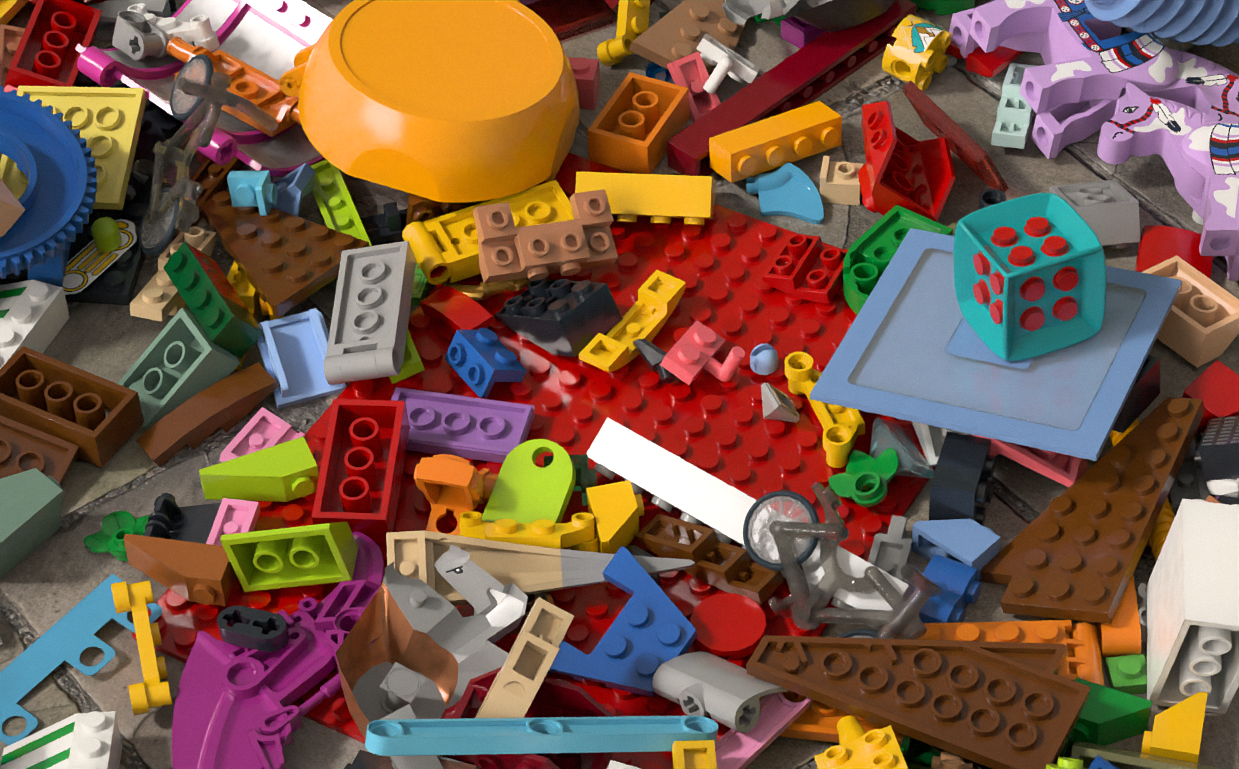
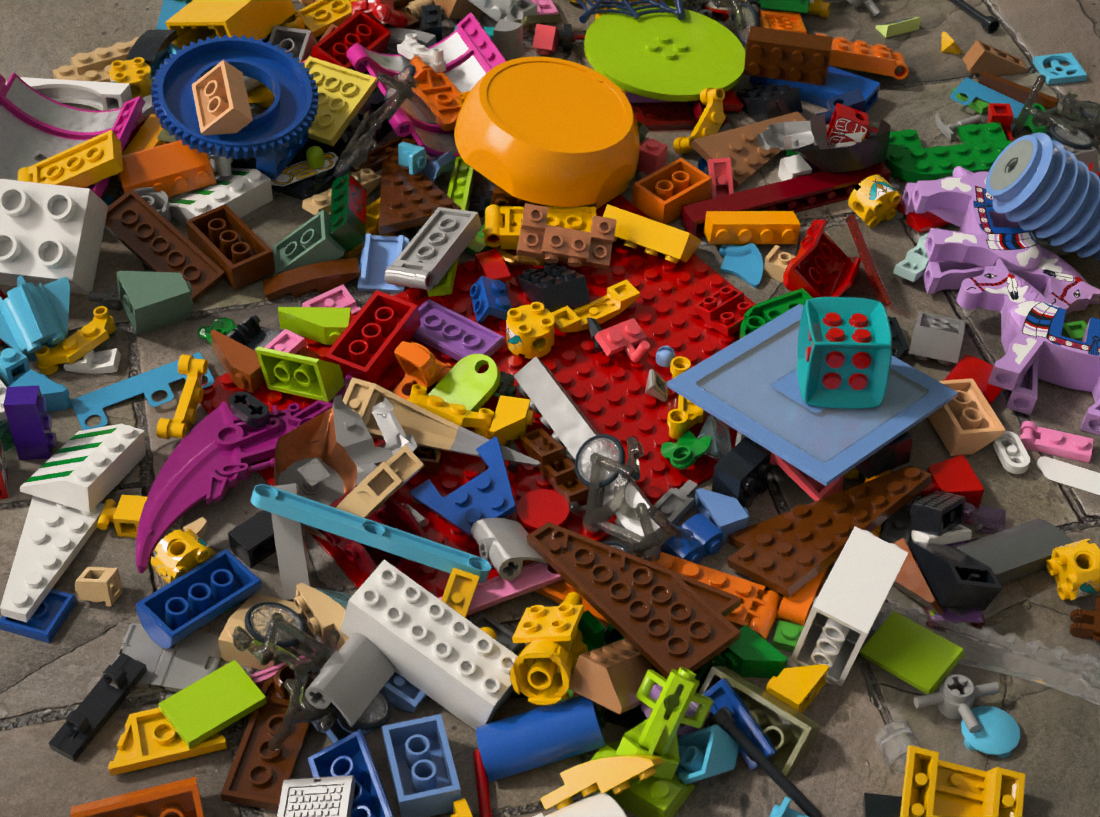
camera: 20 degrees right, 0 degrees up
light grey piece [112,11,169,60] -> none
white plate [696,34,760,94] -> none
none -> yellow brick [506,302,555,359]
none -> white brick [778,154,812,181]

